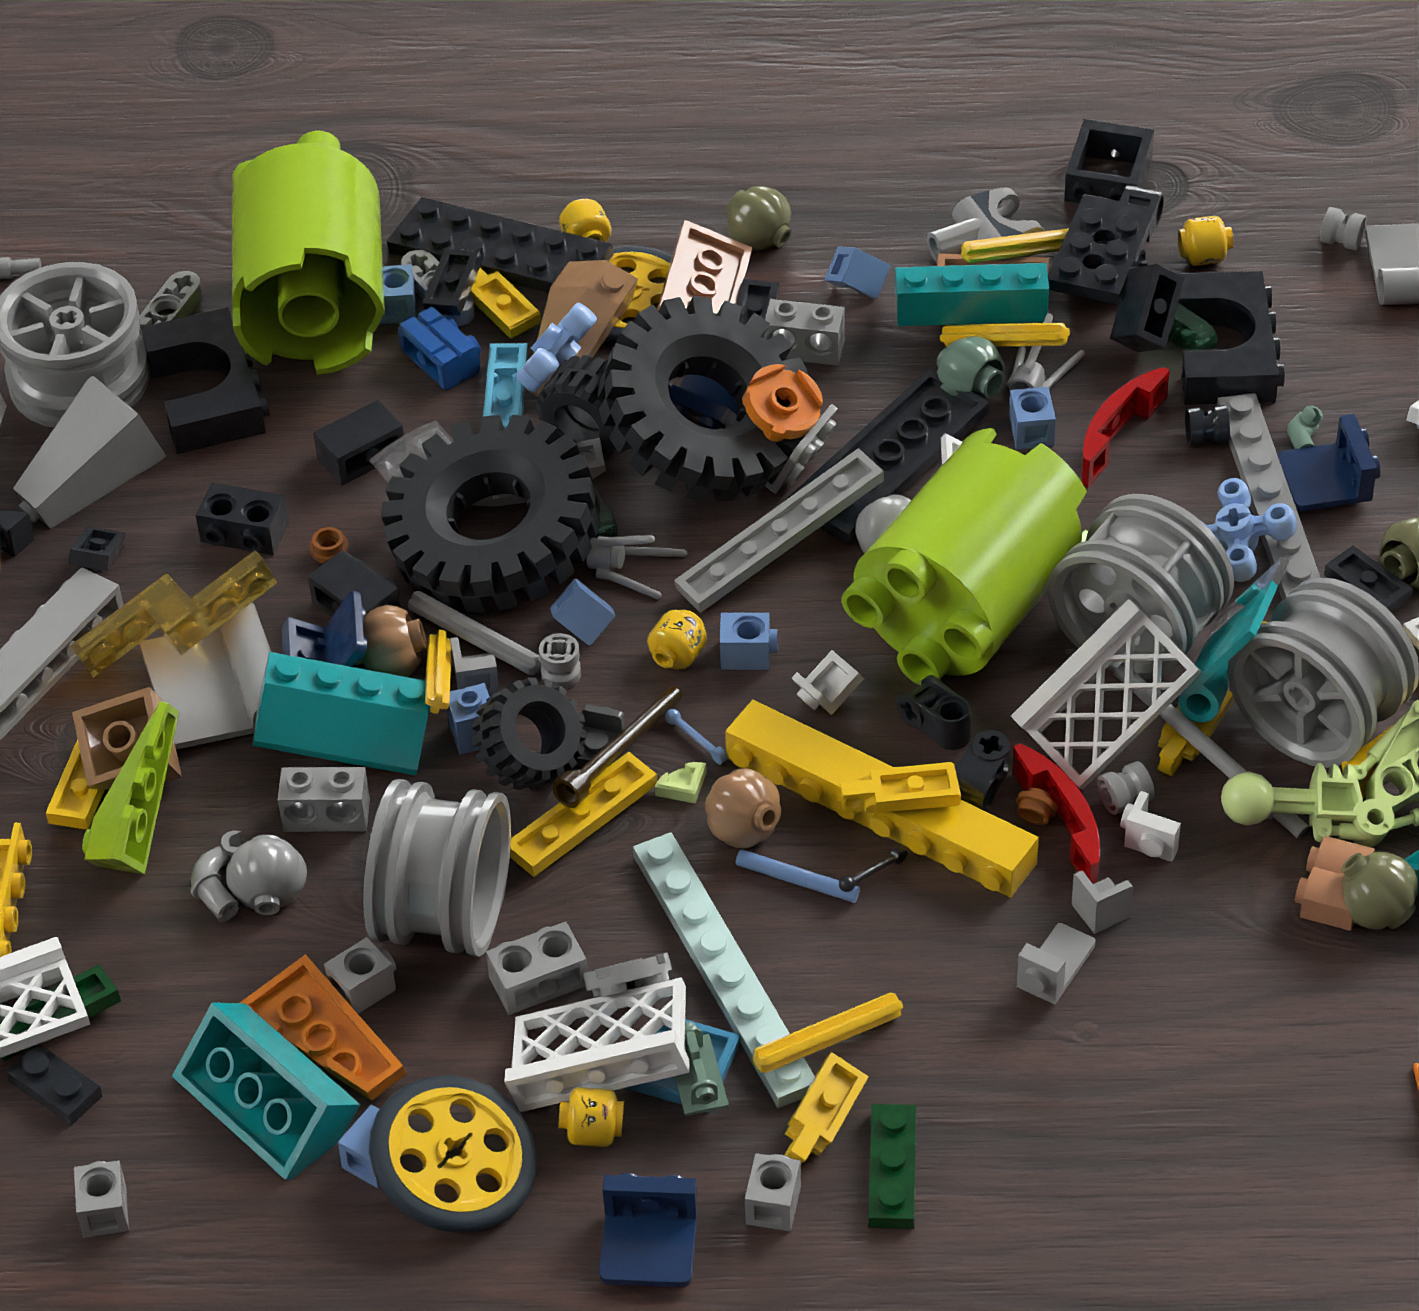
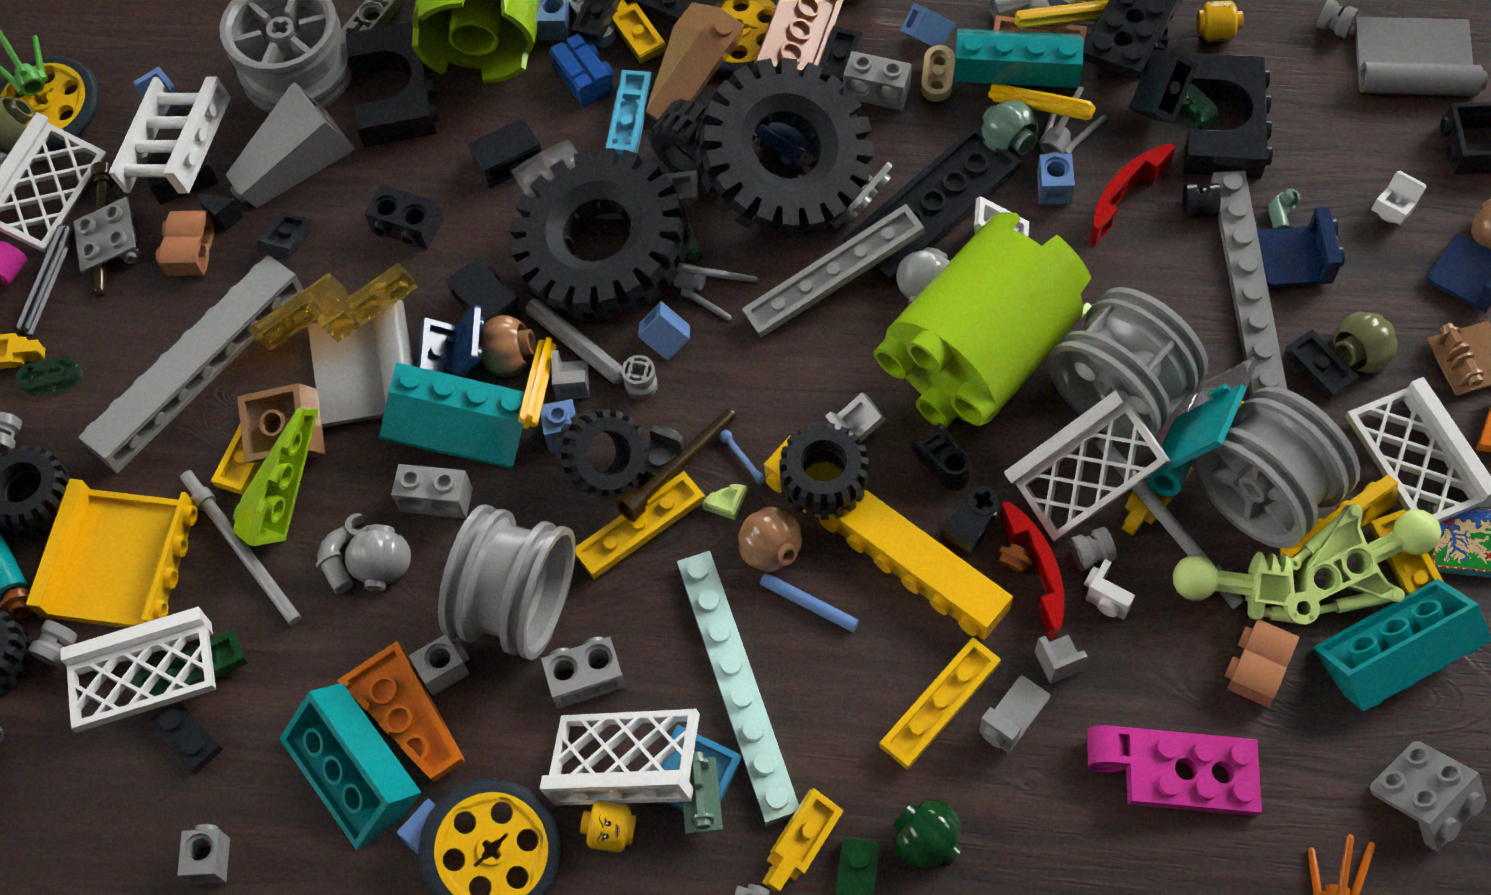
camera: 10 degrees right, 15 degrees up
dark orange plate [309,527,349,563] -> none
light blue gear [516,303,597,392] -> none
light grey plate [583,952,672,997] -> none
yellow head [647,610,707,670] -> none
medium blue brick [720,613,778,670] -> none
orange plate [742,364,823,442] -> none
yellow axle [752,993,903,1073] -> none
yellow hinge [839,762,961,813] -> none
black hinge [839,846,908,892] -> none
light blue gear [1201,478,1297,582] -> none
olive plant [1341,852,1418,930] -> none
none -> light grey bar [180,470,302,626]
none -> black tyre [779,423,868,520]
none -> yellow plate [879,637,1001,770]
none -> dark green plant [892,799,962,869]
none -> tan plate [921,45,955,102]
none -> dark pink hinge [1087,725,1262,816]

